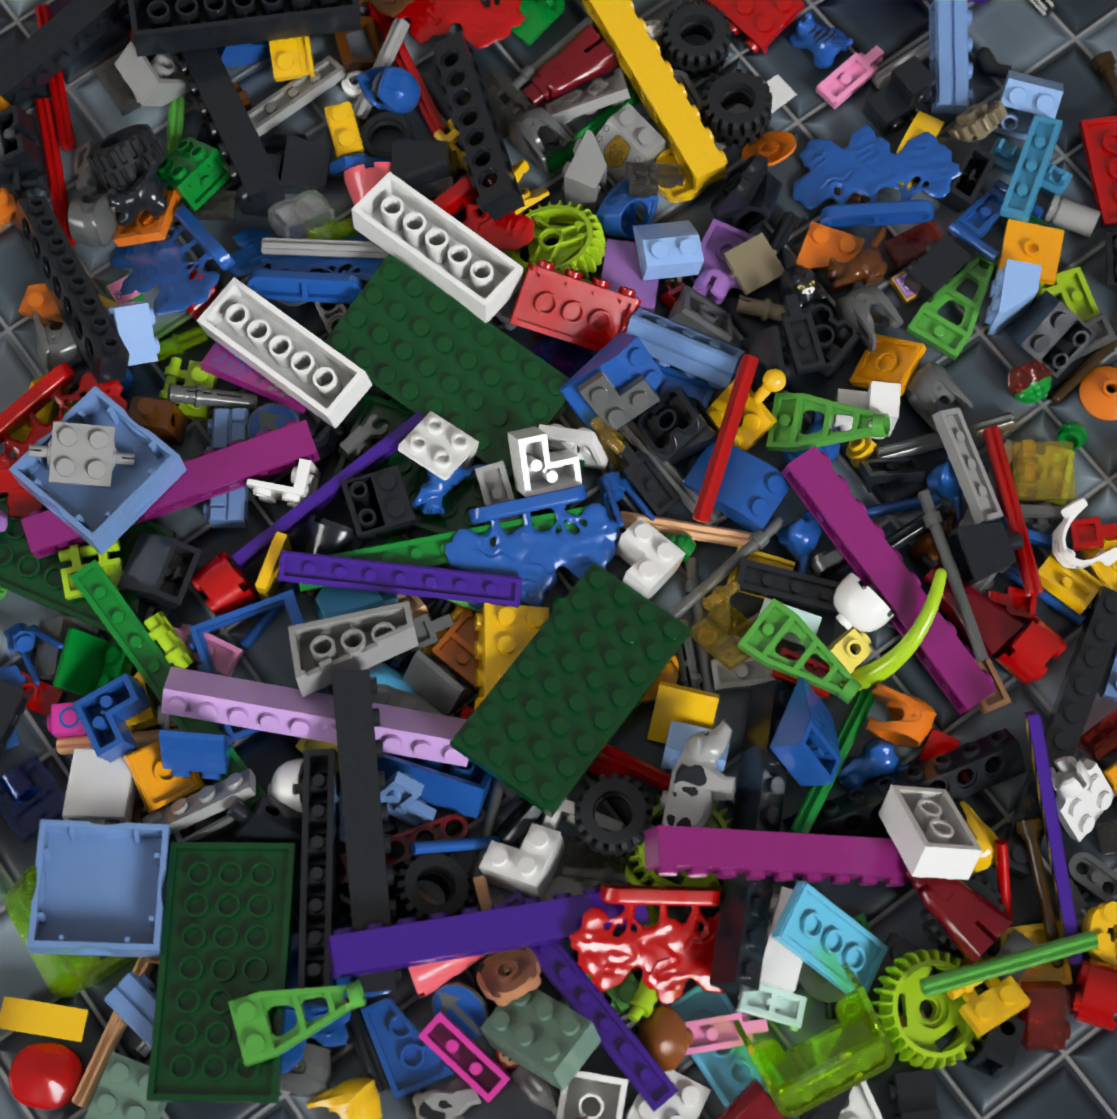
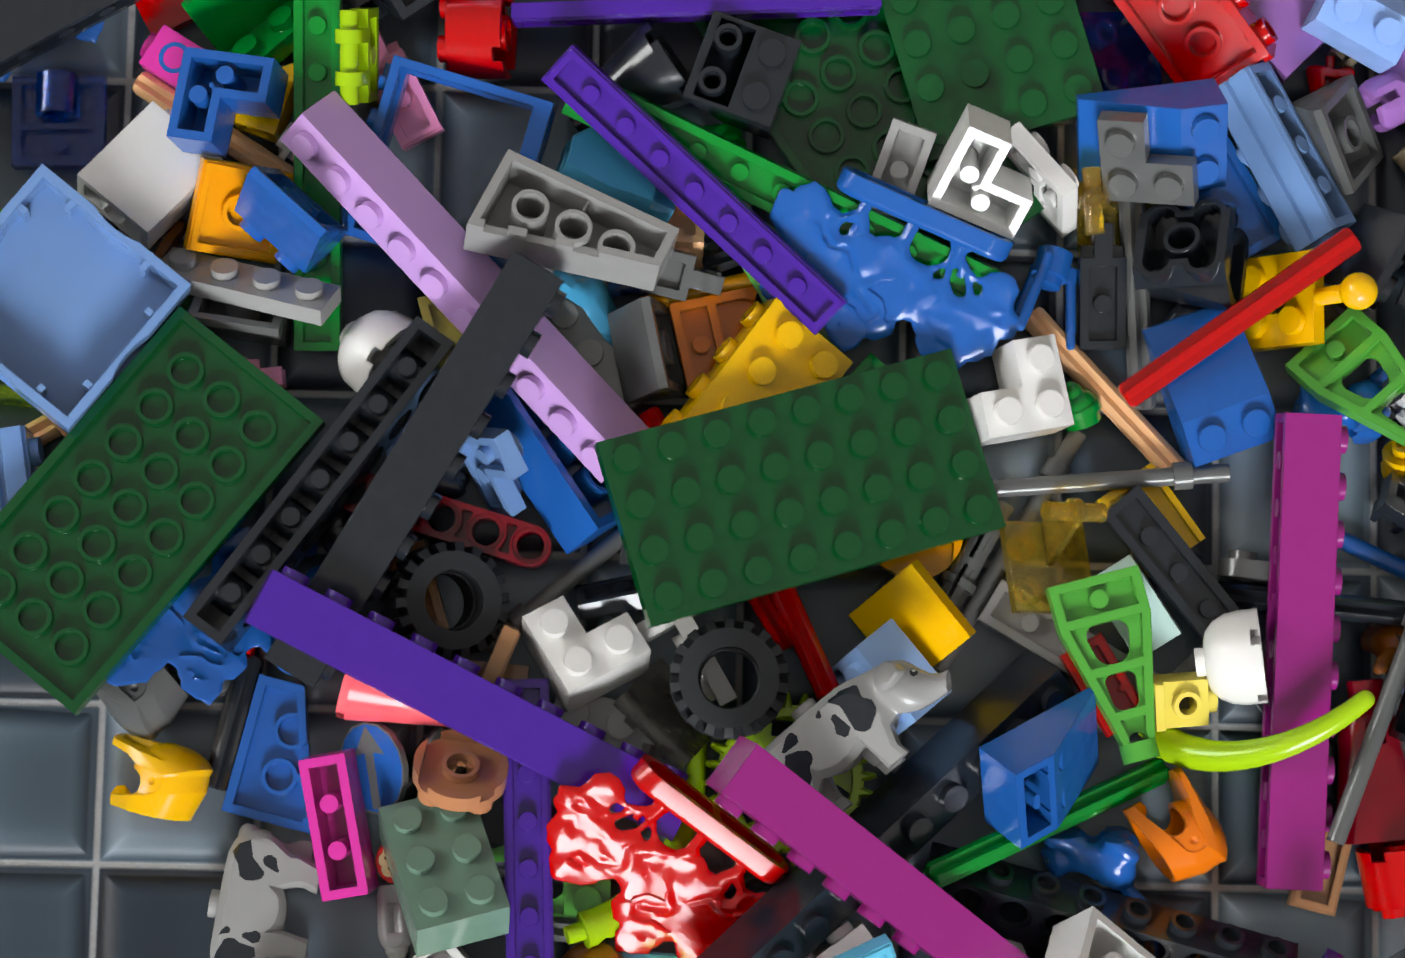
camera: 35 degrees right, 10 degrees up
black torso [227,796,302,843] -> none
bright green plate [228,980,366,1067] -> none
blue bar [239,582,299,651] -> none
yellow tile [255,531,292,601] -> none
white bracket [398,411,479,480] -> none
blue bar [410,836,500,855] -> none
blue animal [411,464,487,515] -> none
blue animal [778,510,824,574] -> none
red slope [918,729,960,762] -> none

